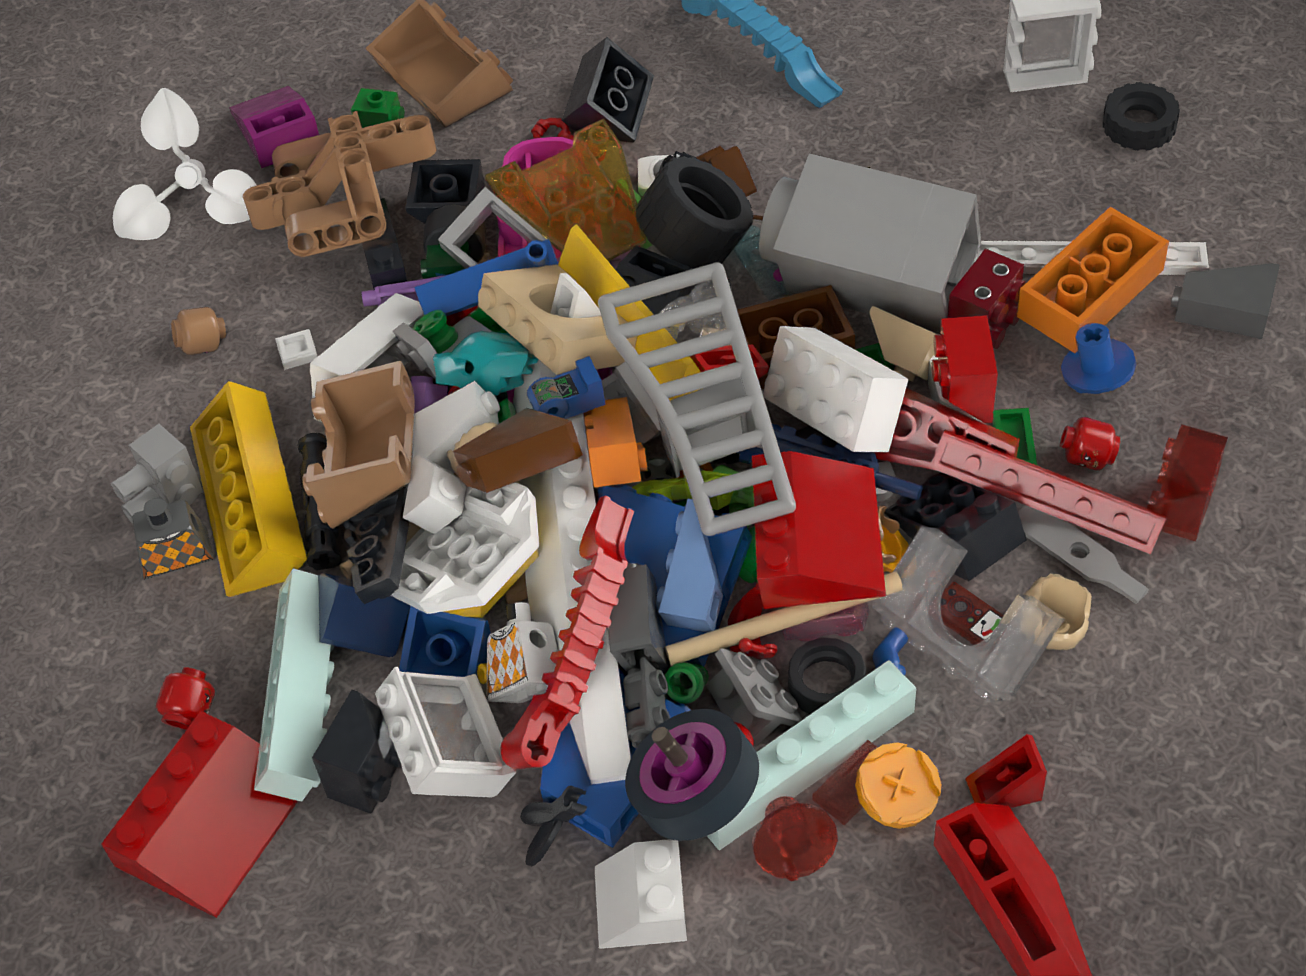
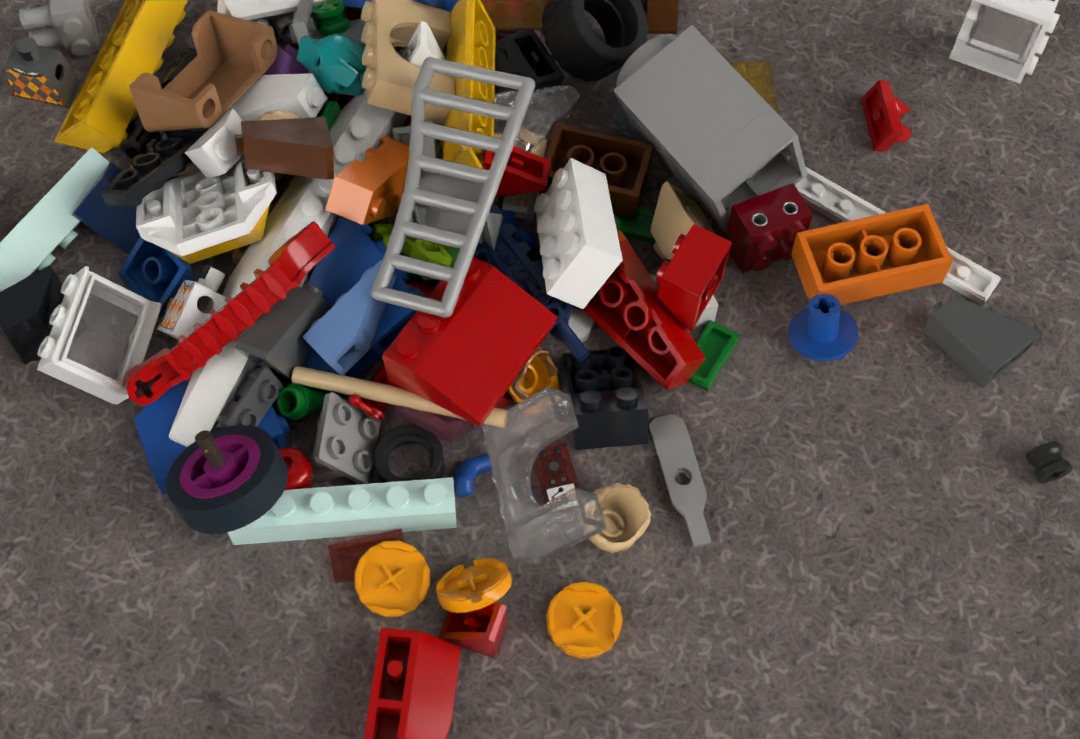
camera: 25 degrees right, 10 degrees up
black piece [520,786,587,867] -> none
blue leg [527,356,606,419] -> none
white slope [595,839,687,949] -> none
clear red piece [752,796,838,882] -> none
tile [930,430,1166,554] -> none
red head [1060,417,1120,471] -> none
black tyre [1102,82,1180,151] -> none
clear red slope [1147,424,1228,542] -> none
none -> light orange tile [436,558,512,613]
none -> light orange tile [546,582,623,659]
none -> red tile [860,80,912,152]

